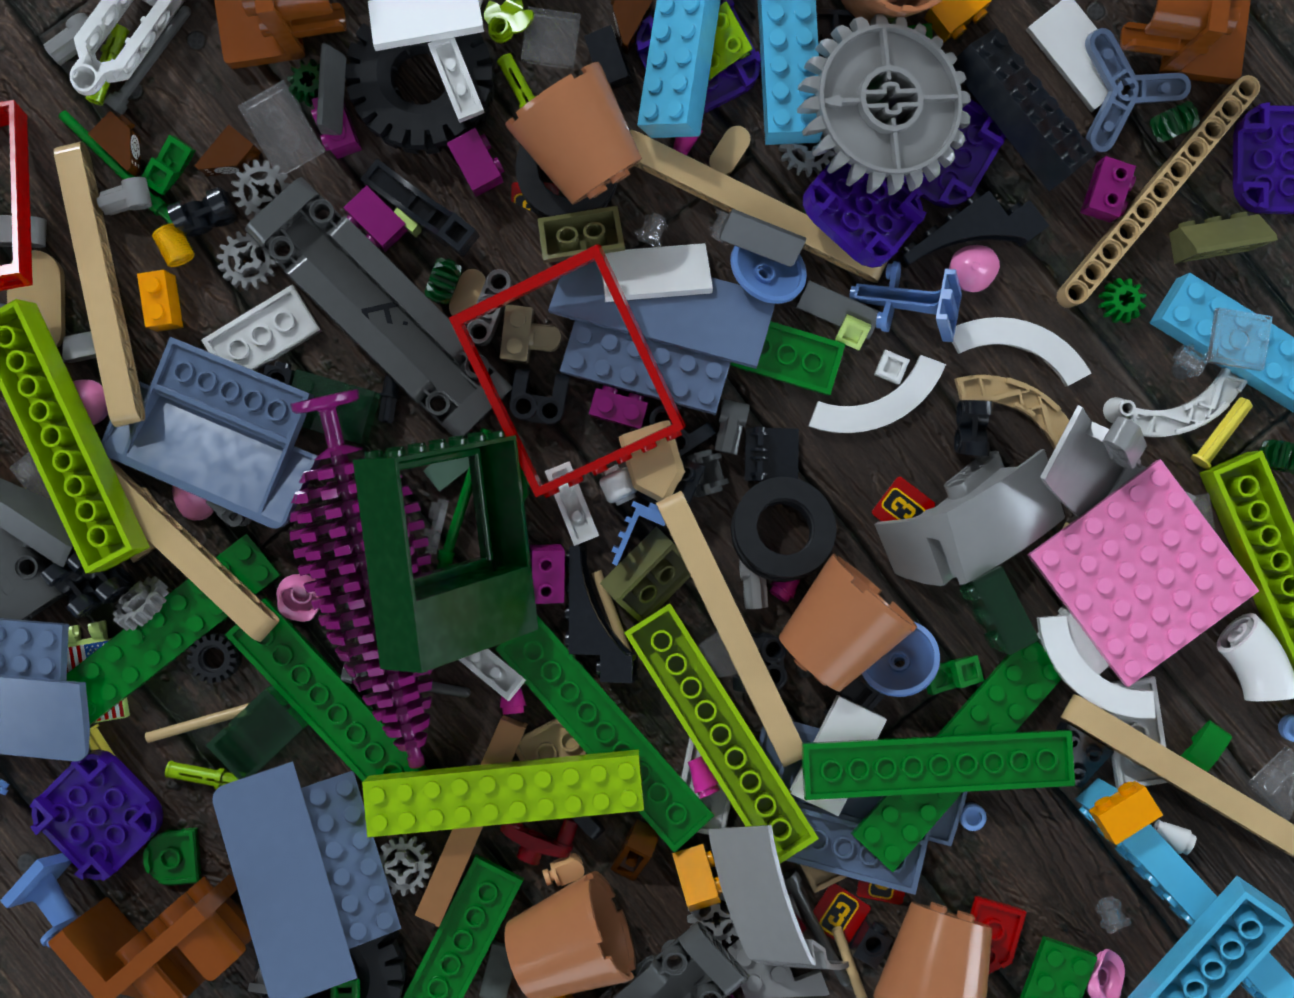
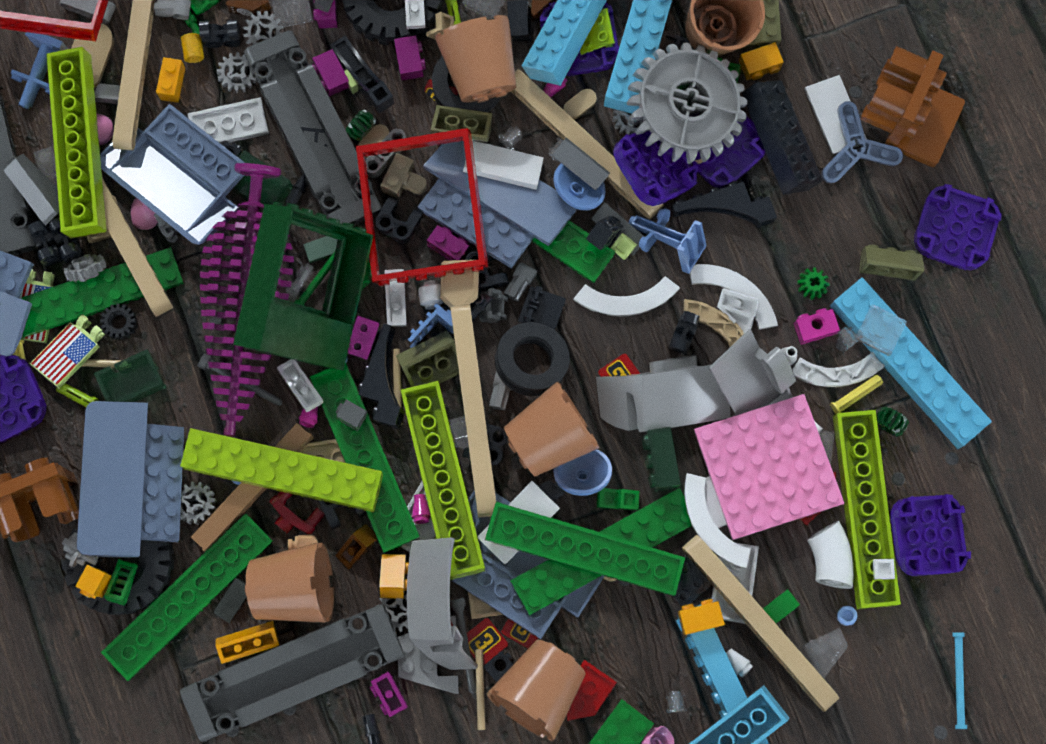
camera: 15 degrees right, 10 degrees down
green tile [143,827,202,886] -> none
green plate [225,597,429,782] -> none
bright pink hat [276,574,323,622] -> none
dark pink cone [769,579,801,603] -> none
white tile [874,350,910,385] -> none
bright pink hat [949,245,1000,292] -> none
light blue tile [959,802,987,831] -> none
tan beam [1056,75,1260,308] -> none
magenta brick [1080,156,1136,223] -> none
dark green gear [1149,101,1200,142] -> none
none -> tile [30,315,105,389]
none -> dark grey brick [336,399,367,431]
none -> tan panel [426,12,454,40]
none -> black brick [586,216,624,250]
none -> white wing [717,288,760,334]
none -> dark pink brick [794,308,840,345]

